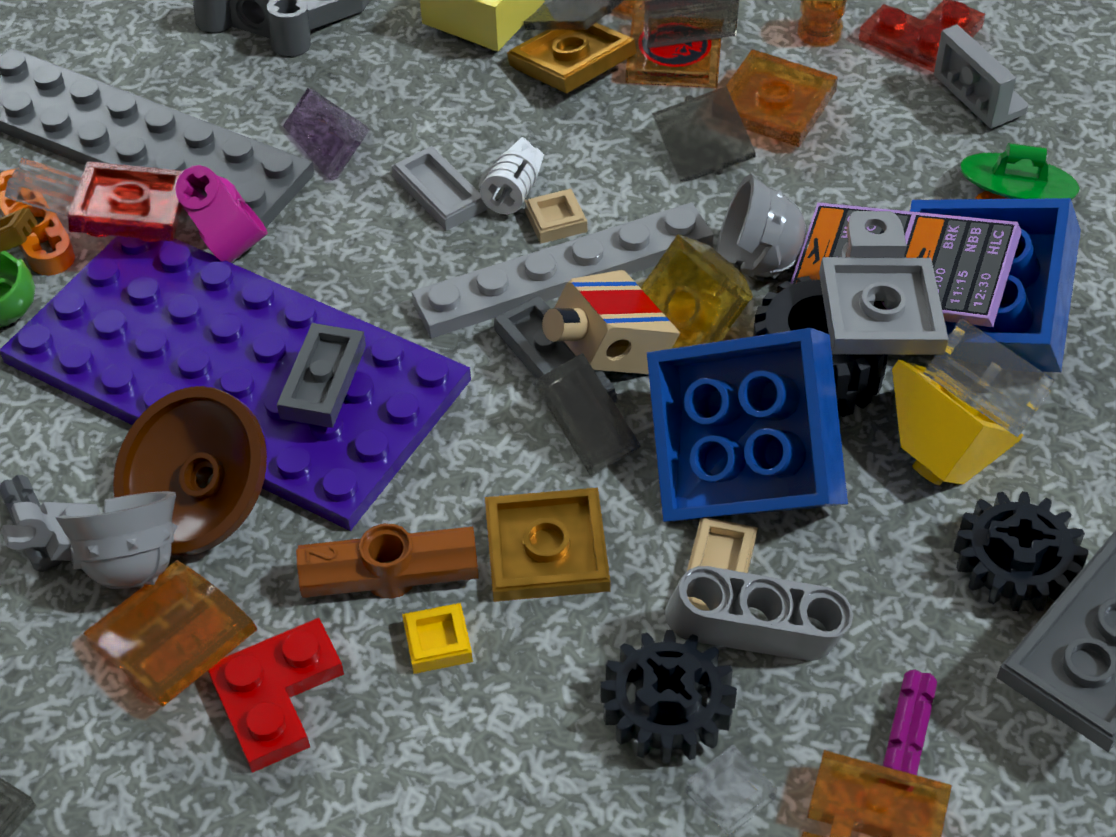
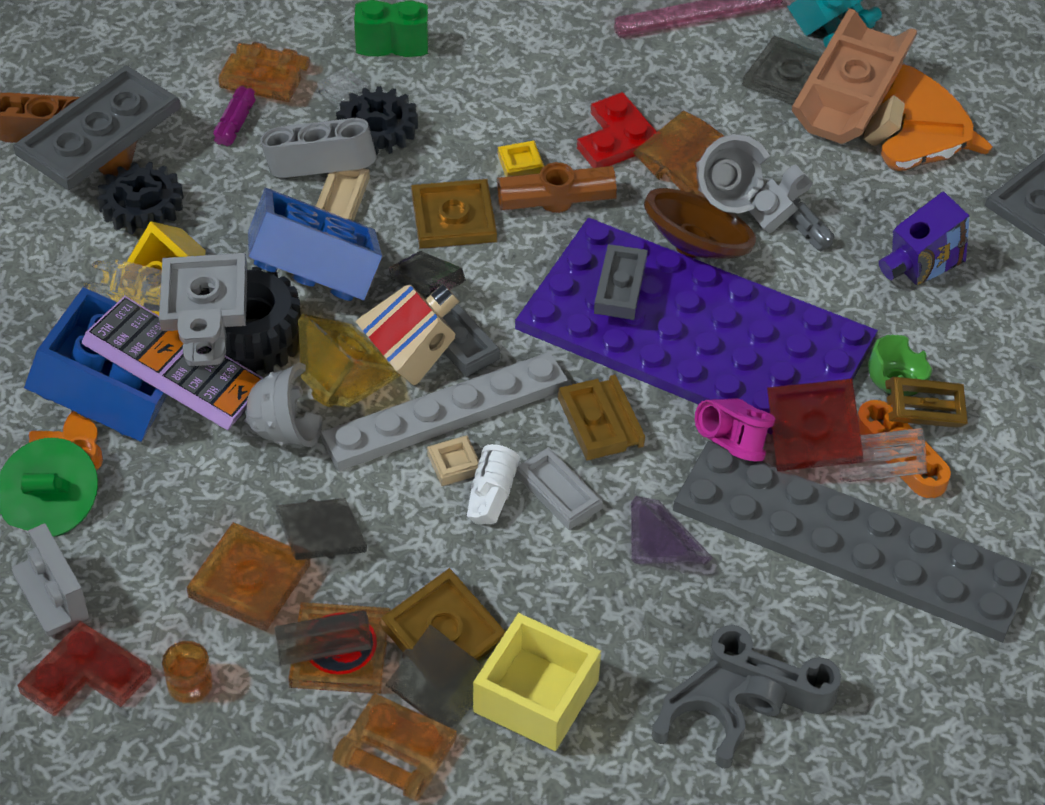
camera: 175 degrees right, 0 degrees up
none -> pearl gold plate [558,374,645,461]

